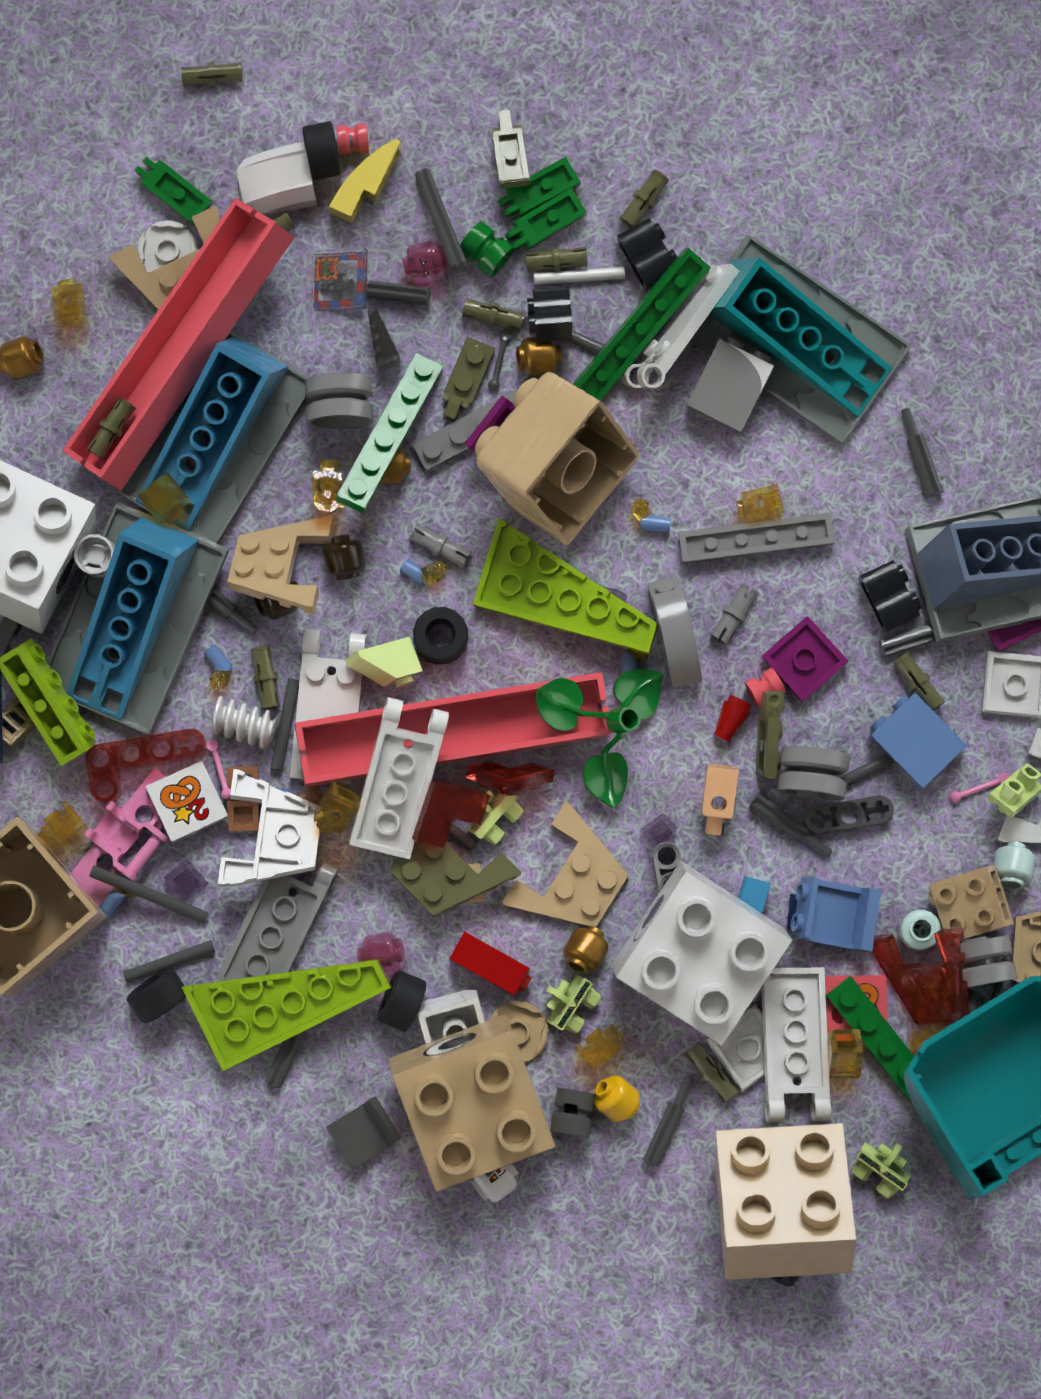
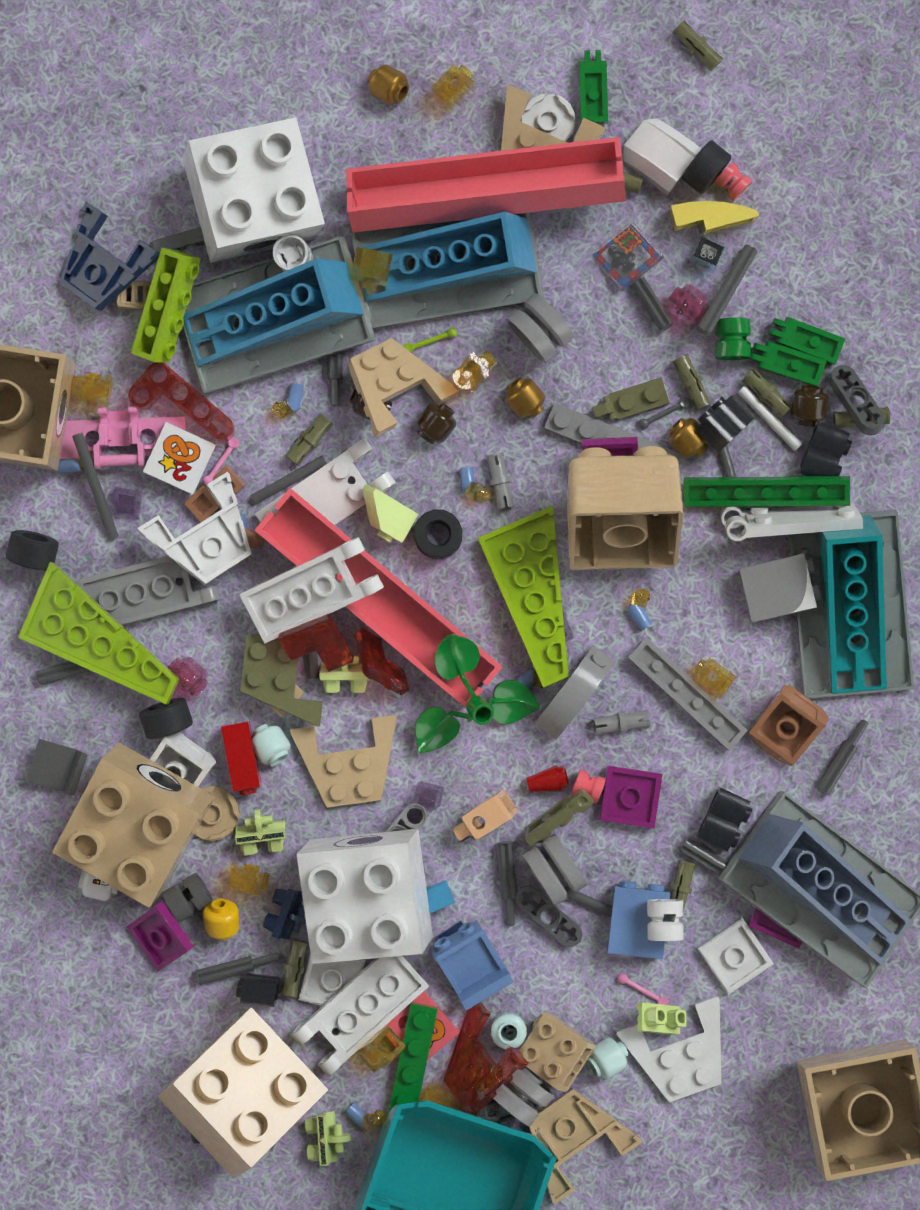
camera: 50 degrees right, 5 degrees up
olive pin [87,397,136,460] -> none
dark grey bar [123,940,215,983] -> none
white piece [211,696,280,750] -> none
clear yellow brick [314,781,360,835] -> none
plate [336,353,443,514] -> none
clear smoke slope [368,305,401,374] -> none
hinge [492,110,530,189] -> none
pearl gold head [563,926,609,974] -> none
none -> magenta plate [127,901,194,971]
none -> black brick [236,973,280,1007]
none -> light aqua head [252,724,291,767]
none -> dark blue hips [263,889,306,940]
none -> arm [344,1102,387,1130]
none -> lime hinge [403,327,457,353]
none -> white wheel [647,899,684,941]
none -> slope [690,236,726,272]
none -> nougat slope [748,685,829,766]
none -> dark brown head [791,385,829,427]
none -> dark grey beam [830,365,884,436]

